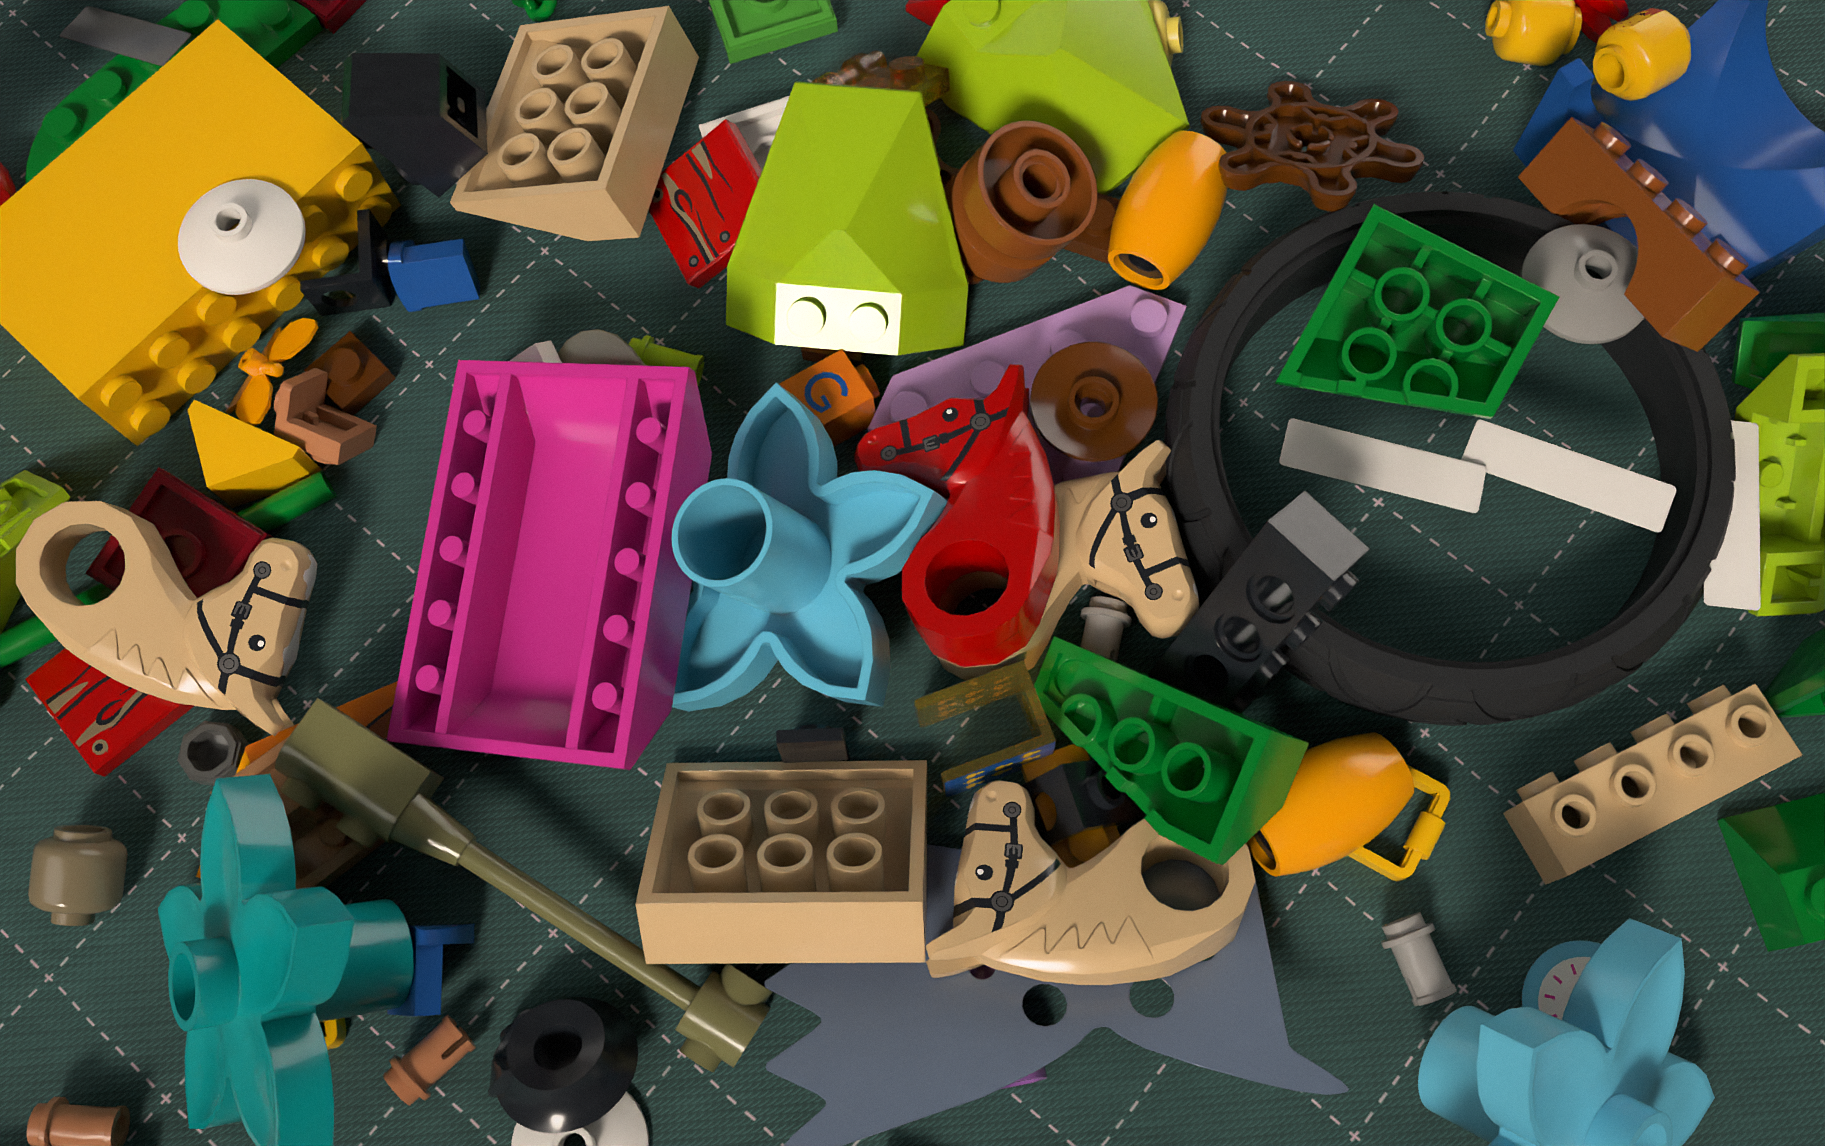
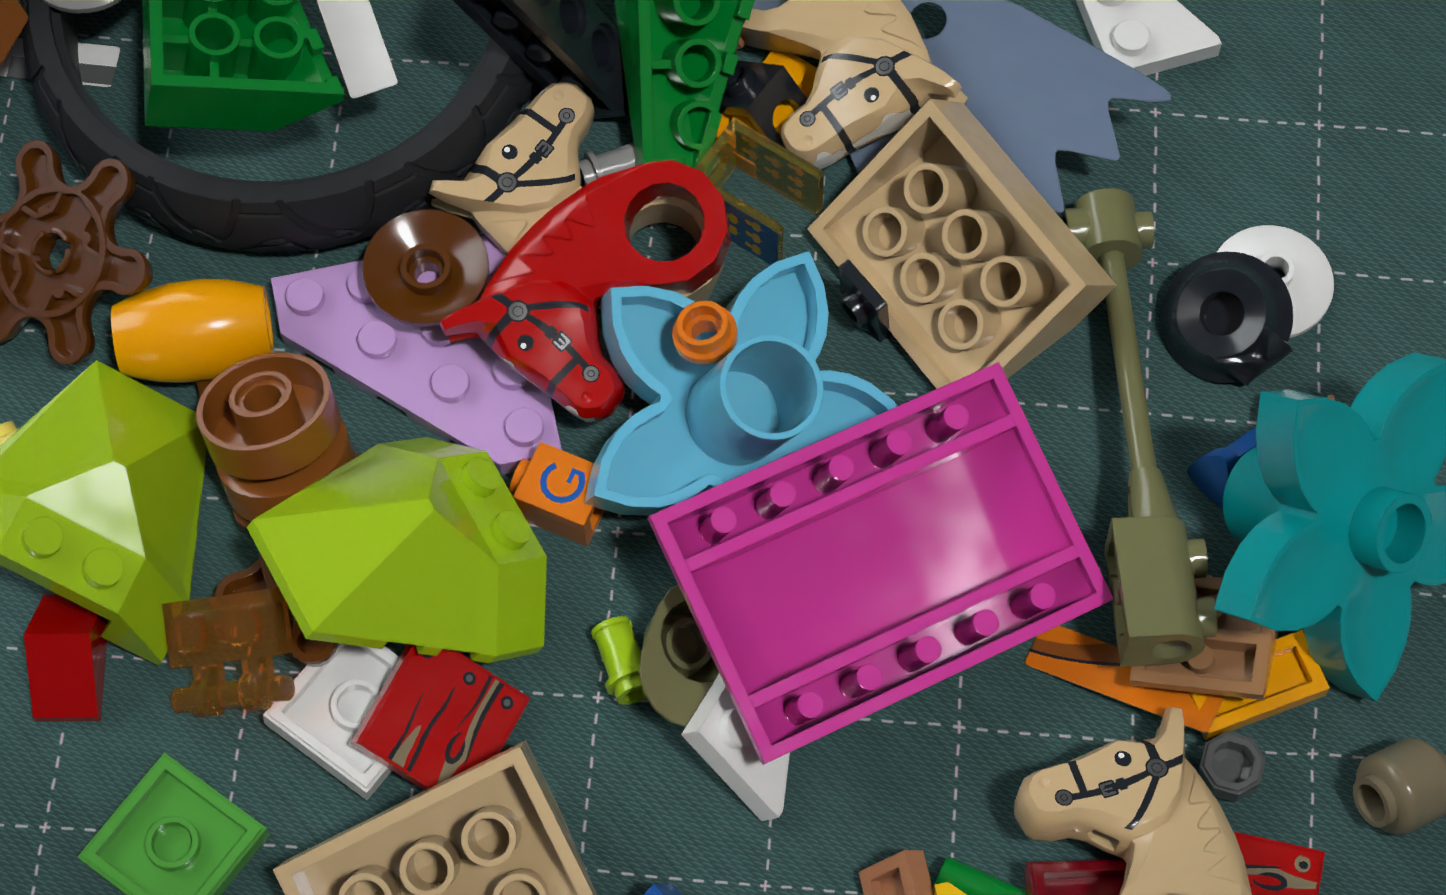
camera: 130 degrees left, 5 degrees down
none -> orange plate [672,301,738,365]

